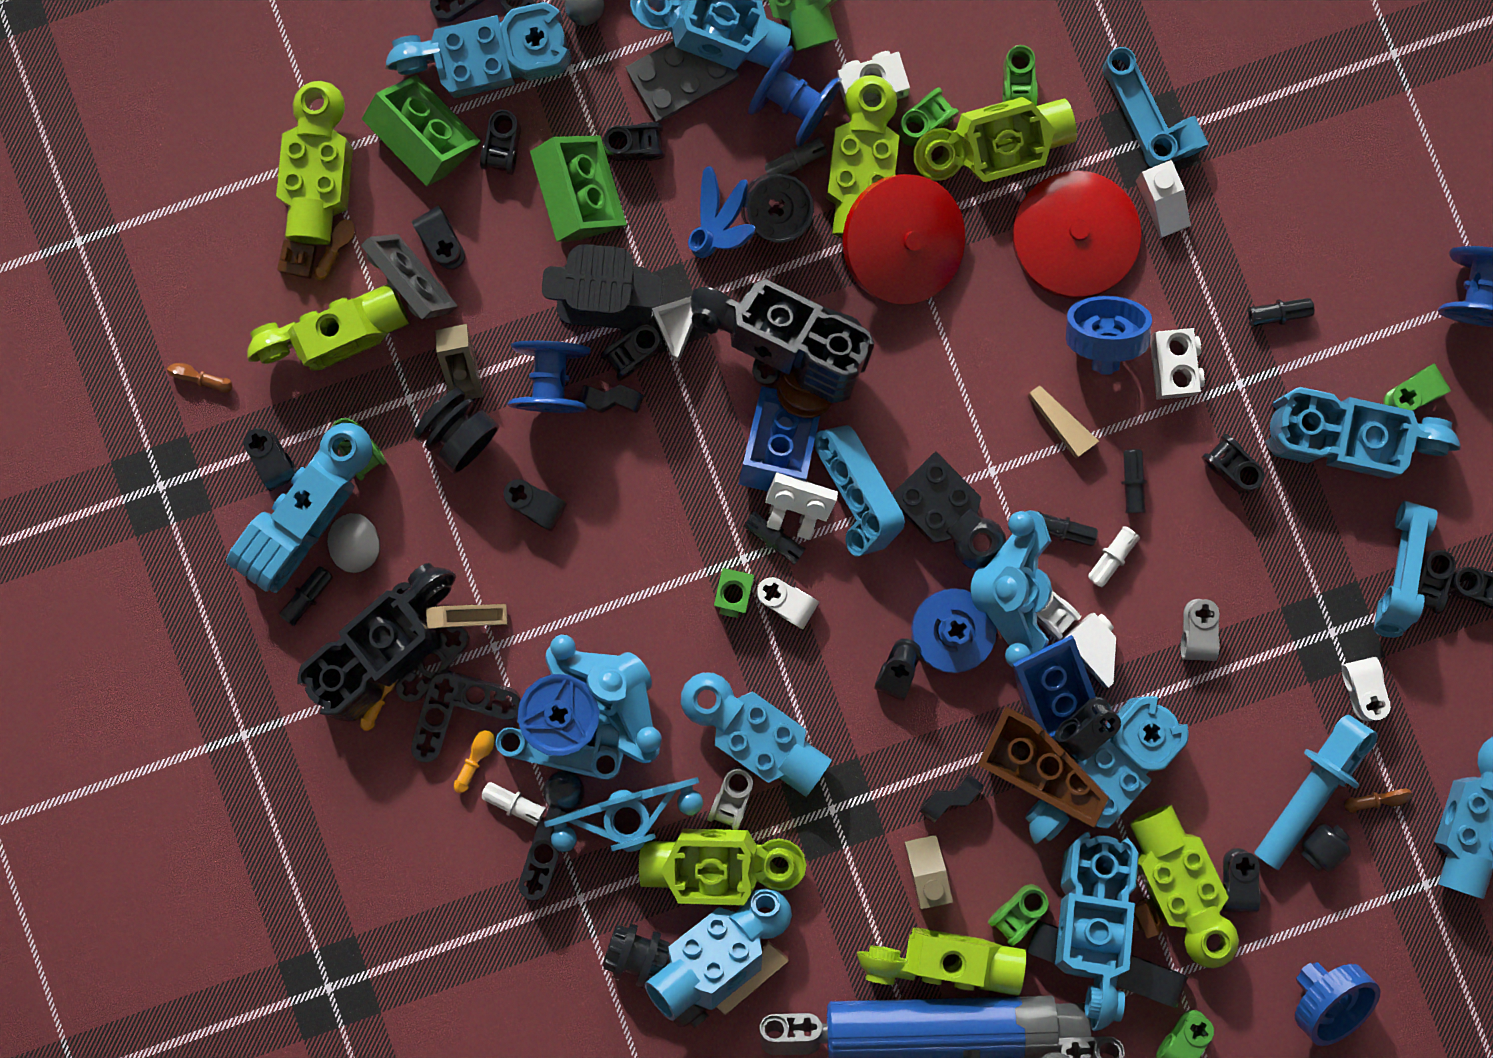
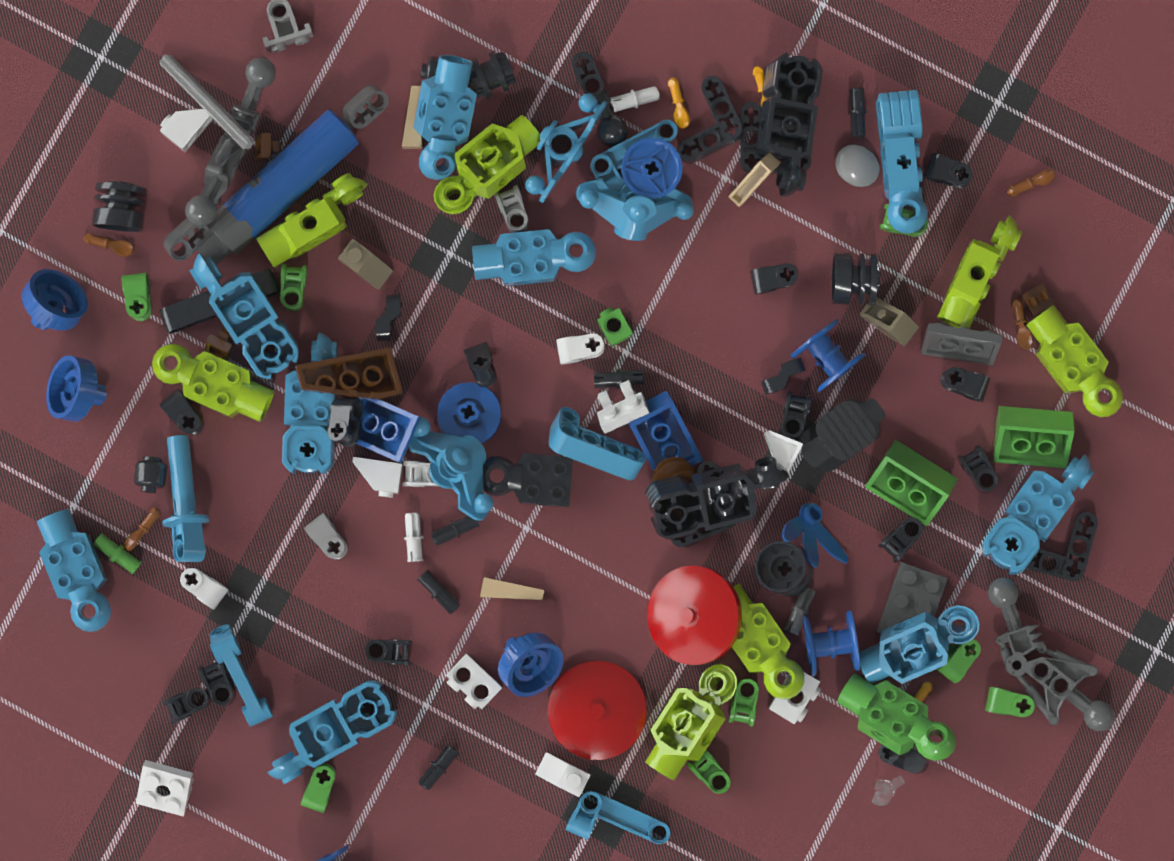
camera: 130 degrees right, 0 degrees up
none -> bright green pin [92,533,142,575]

